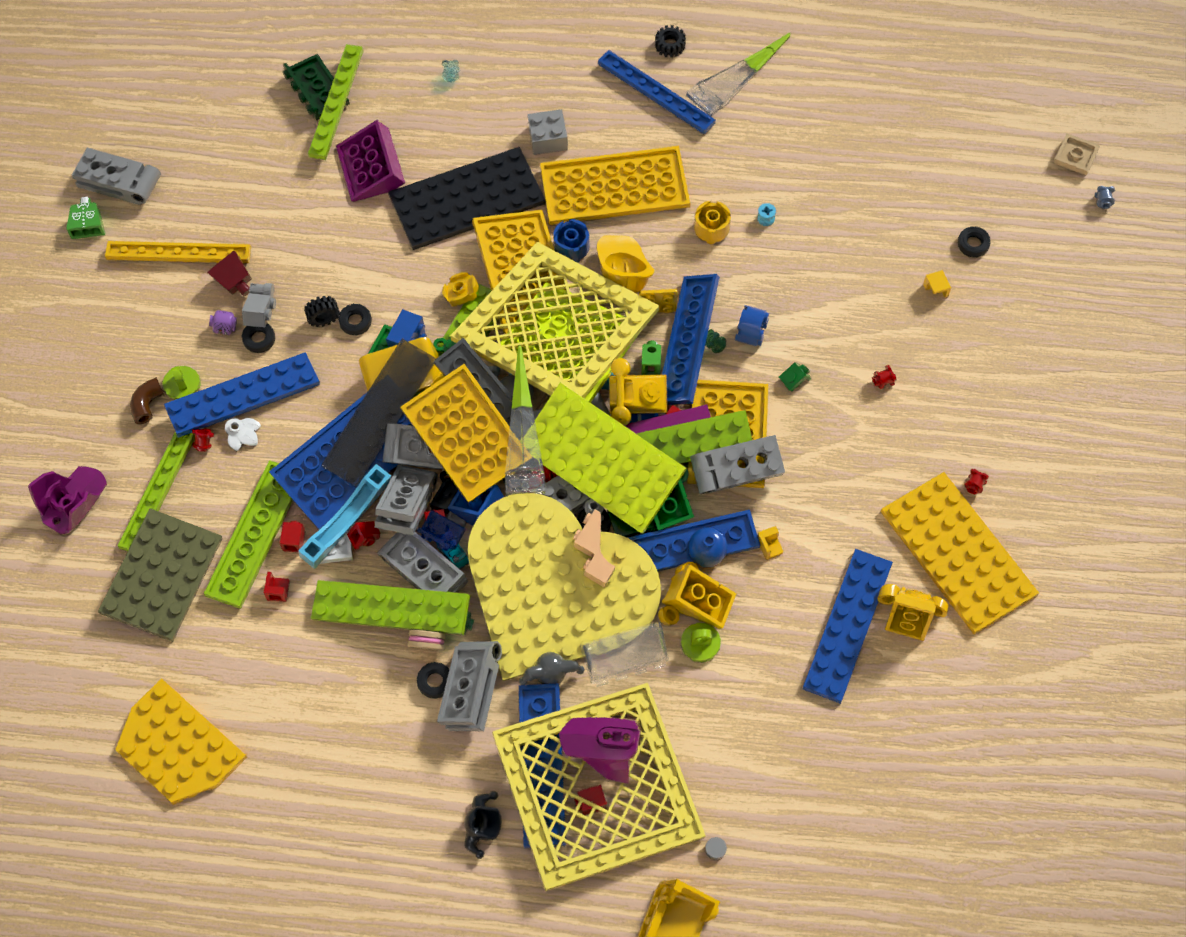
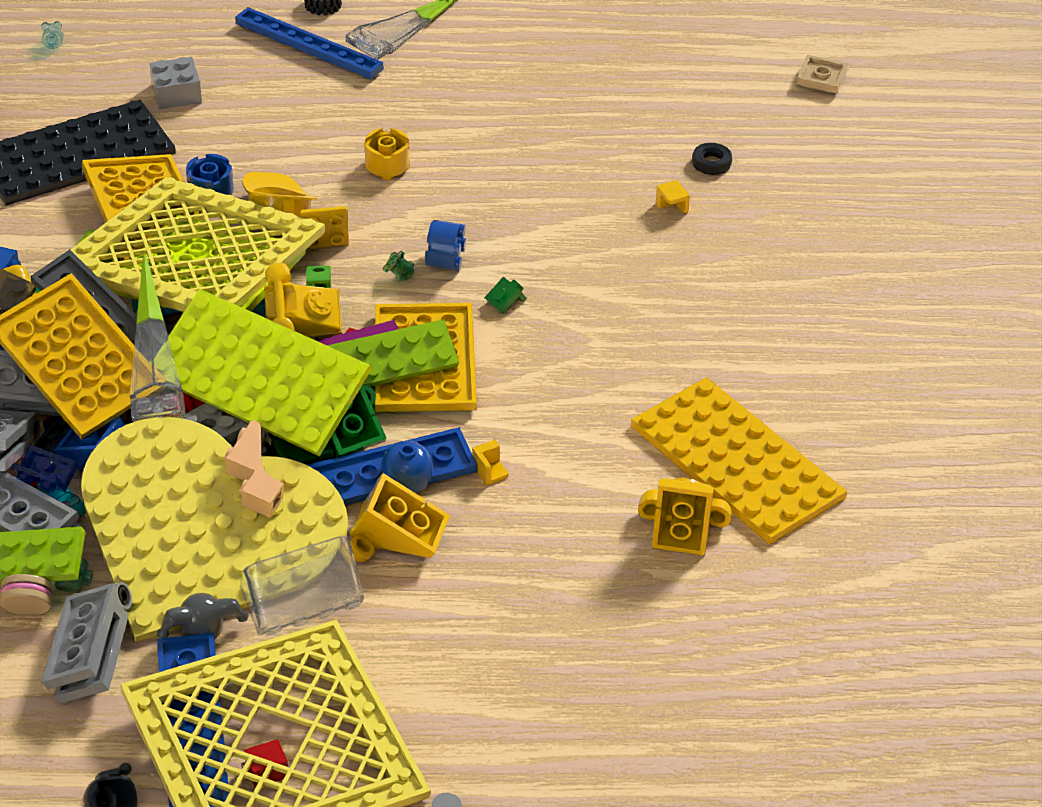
camera: 10 degrees left, 20 degrees down
black tyre [417,662,449,699] -> none
yellow plate [442,272,479,307] -> none
yellow plate [540,146,690,225] -> none
magenta piece [559,717,640,784] -> none
blue plate [662,274,720,405] -> none
lime tile [681,623,721,663] -> none
light grey hinge [690,435,785,494] -> none
medium azure wheel [757,203,776,226] -> none
blue plate [803,548,893,704] -> none
red brick [872,365,897,389] -> none
red brick [964,469,989,495] -> none
sand blue brick [1094,186,1115,209] -> none

